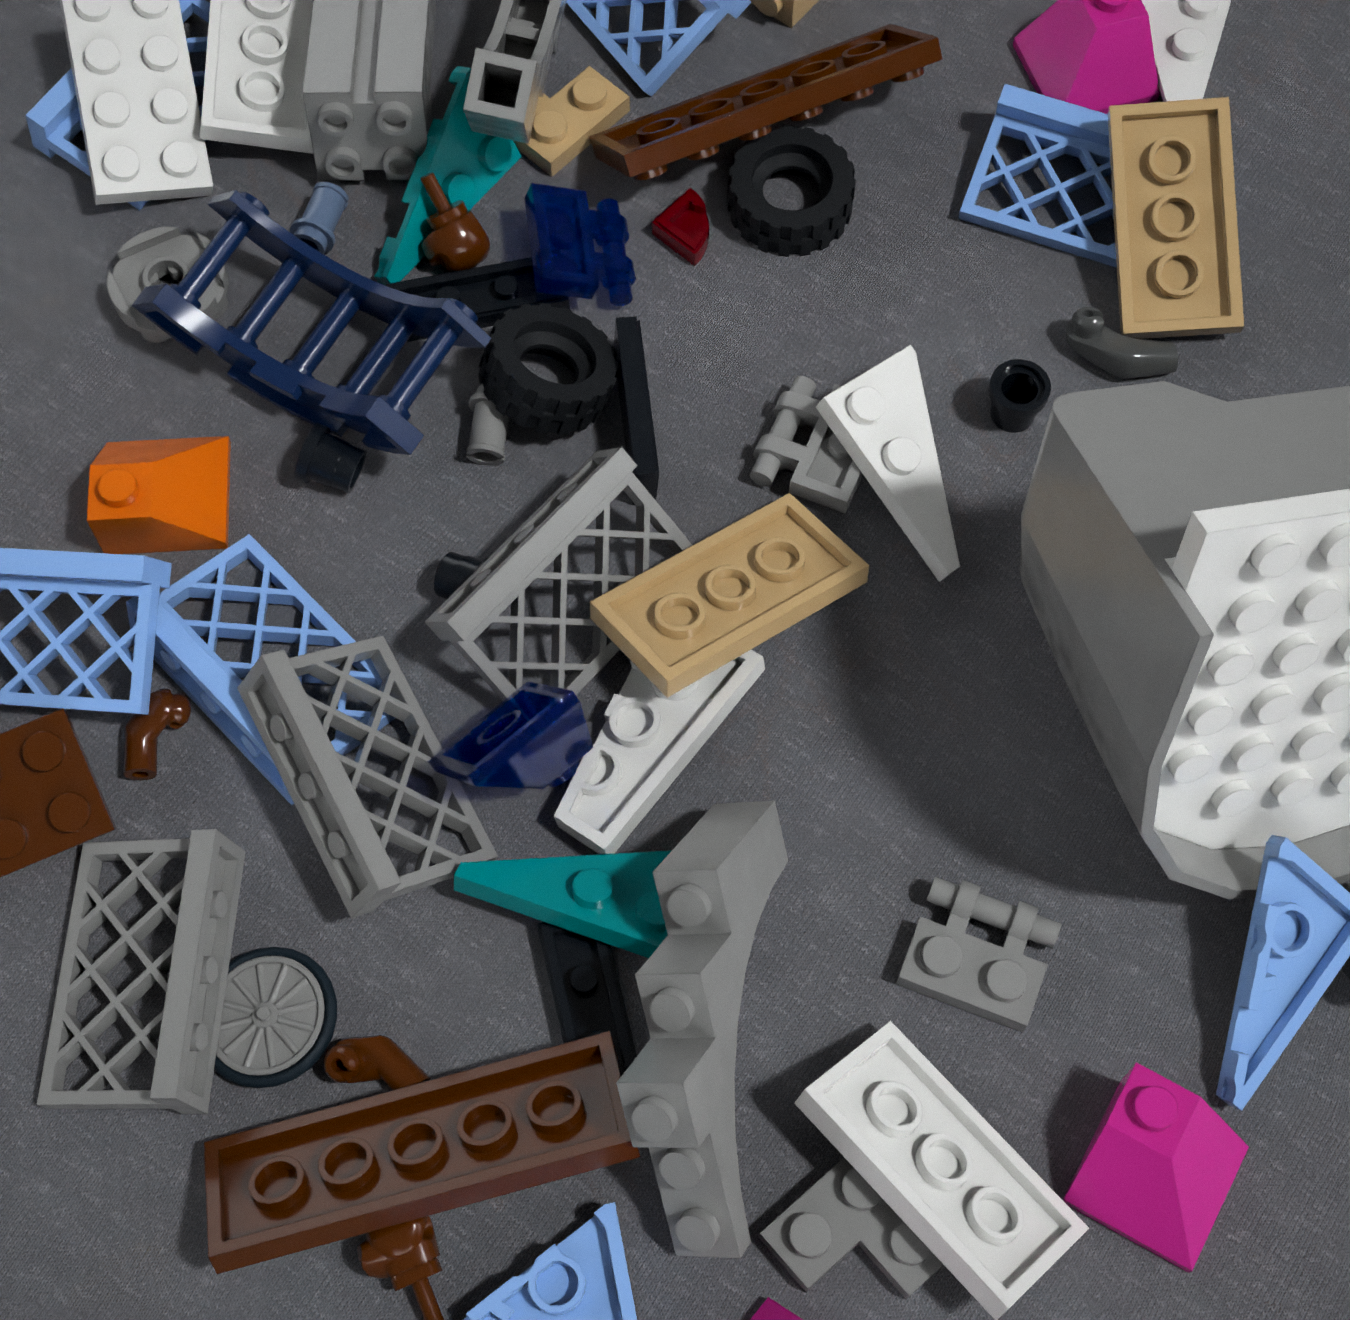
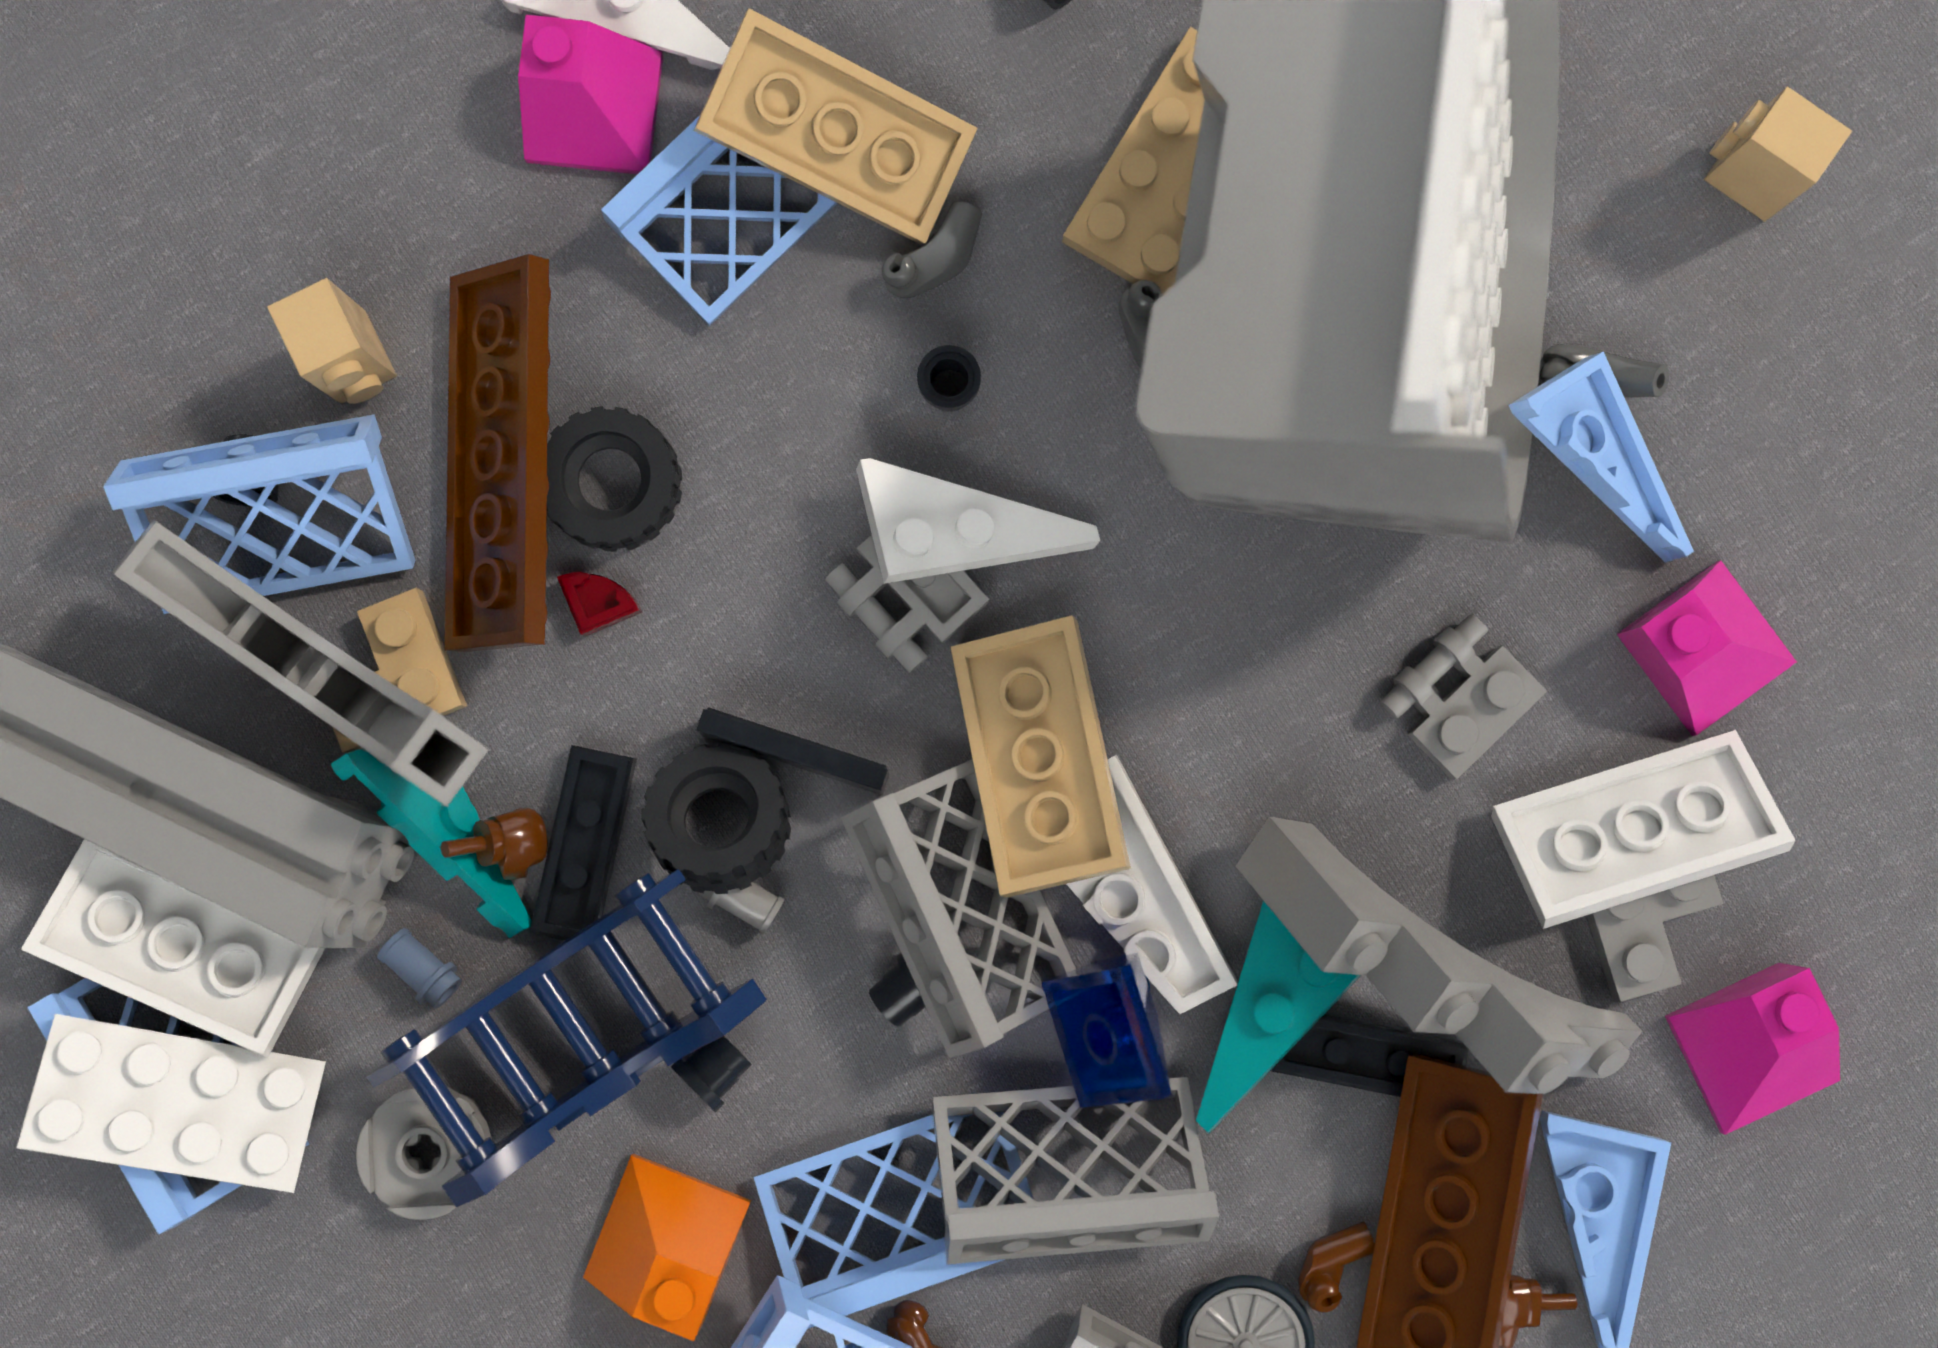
camera: 65 degrees left, 20 degrees up
clear blue plate [524,183,636,306] -> none

